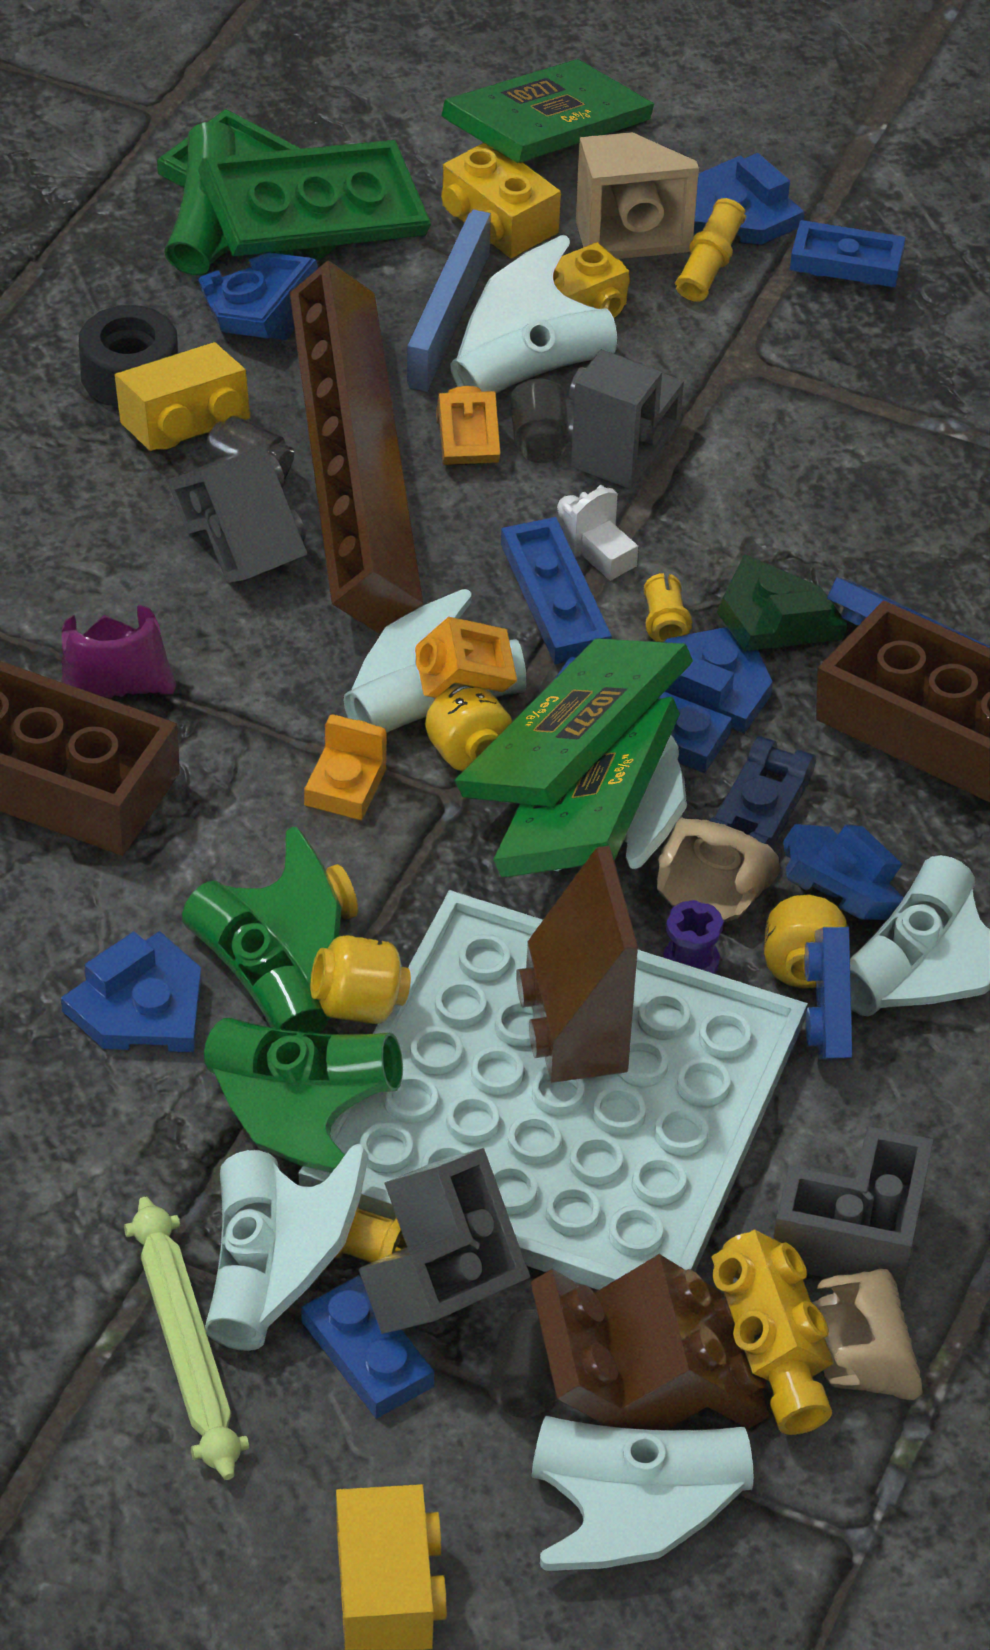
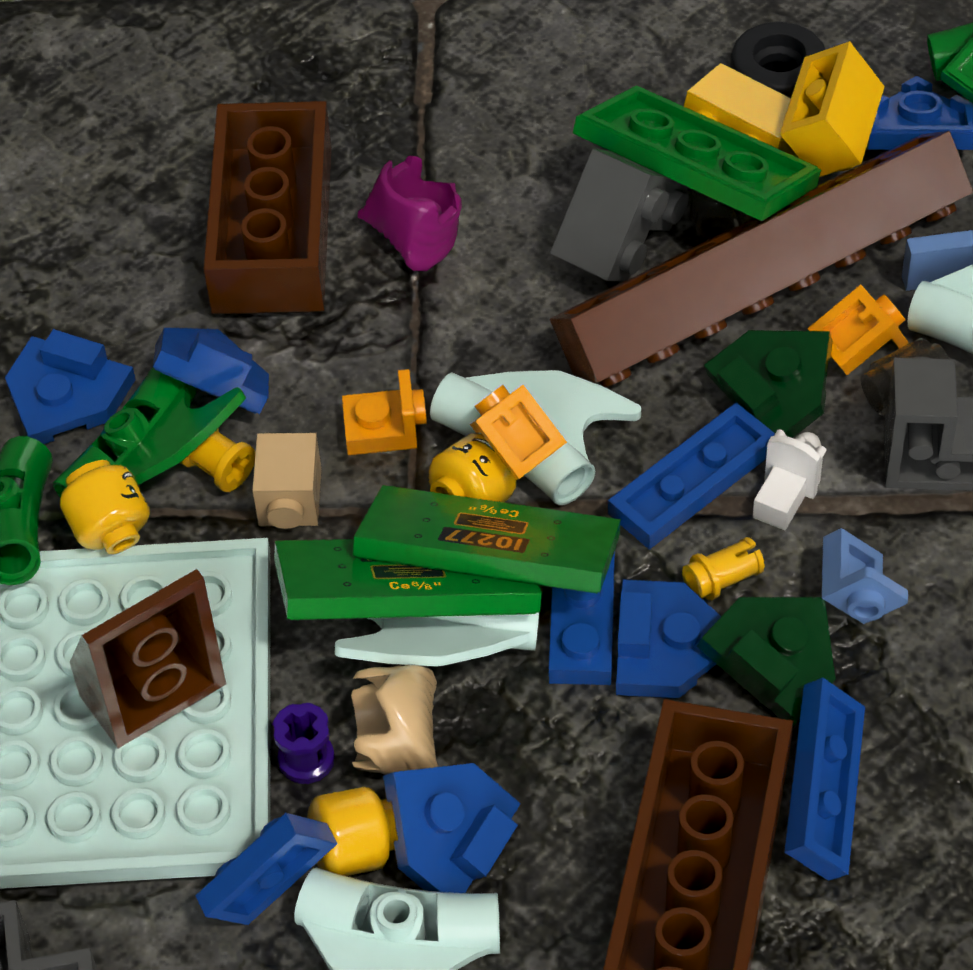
camera: 70 degrees right, 5 degrees up
dark blue plate [709,736,816,849] -> none
none -> blue plate [153,328,269,414]
none -> tan brick [253,433,321,529]
none -> green tile [573,85,821,221]
none -> dark green plate [704,330,833,438]
none -> yellow brick [780,41,885,177]
none -> medium blue bracket [822,528,908,624]

